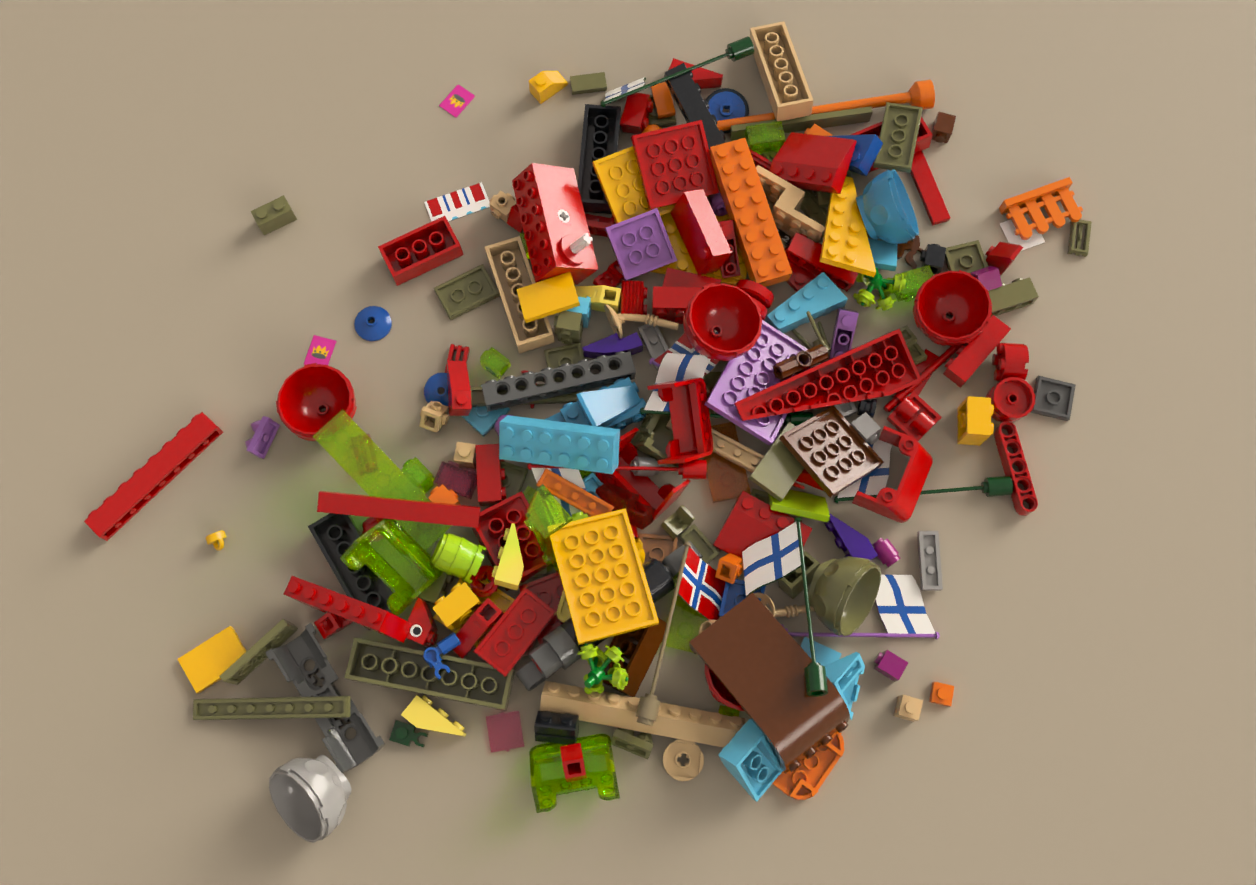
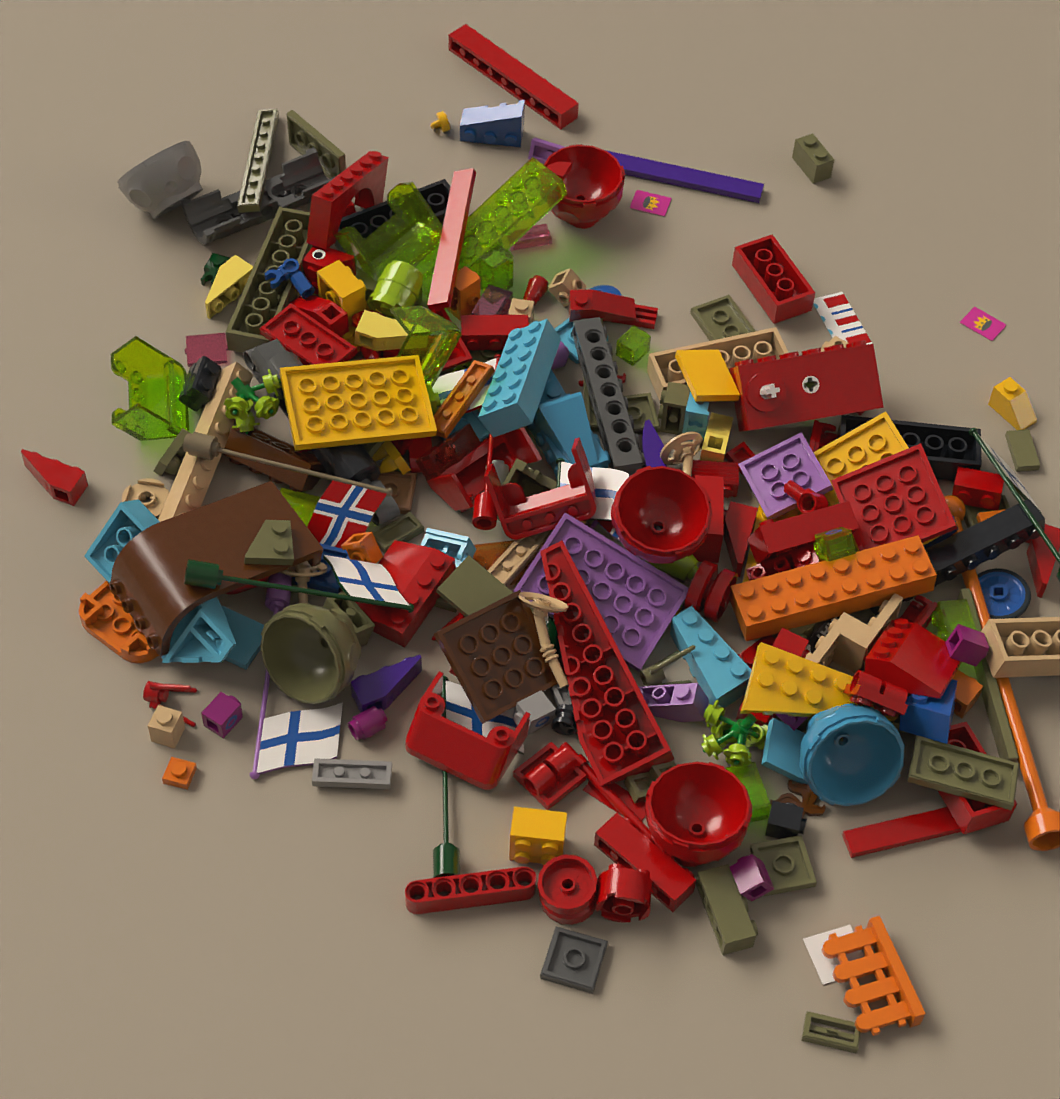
camera: 90 degrees right, 20 degrees down
yellow tile [177,626,247,694] -> none
blue dish [354,306,392,341] -> none
red slope [560,743,587,782] -> none
olive bracket [660,505,695,539] -> none
lime tile [768,489,830,522] -> none
reddish brown piece [773,344,829,380] -> none
reddish brown brick [932,112,956,143] -> none
red slope [985,242,1023,275] -> none
none -> red slope [21,449,88,506]
none -> red plant [143,681,197,727]
none -> olive wing [244,520,294,565]
none -> medium azure hinge [421,528,477,568]
none -> blue wedge [460,100,525,148]
none -> tan dish [518,592,569,689]
none -> red cone [523,275,549,306]
none -> red tile [543,162,571,182]
none -> dark purple tile [606,150,764,203]
none -> red axle [784,480,828,514]
none -> clear neon green brick [814,527,856,561]
none -> red plate [843,670,908,717]
none -> magenta brick [945,624,989,667]

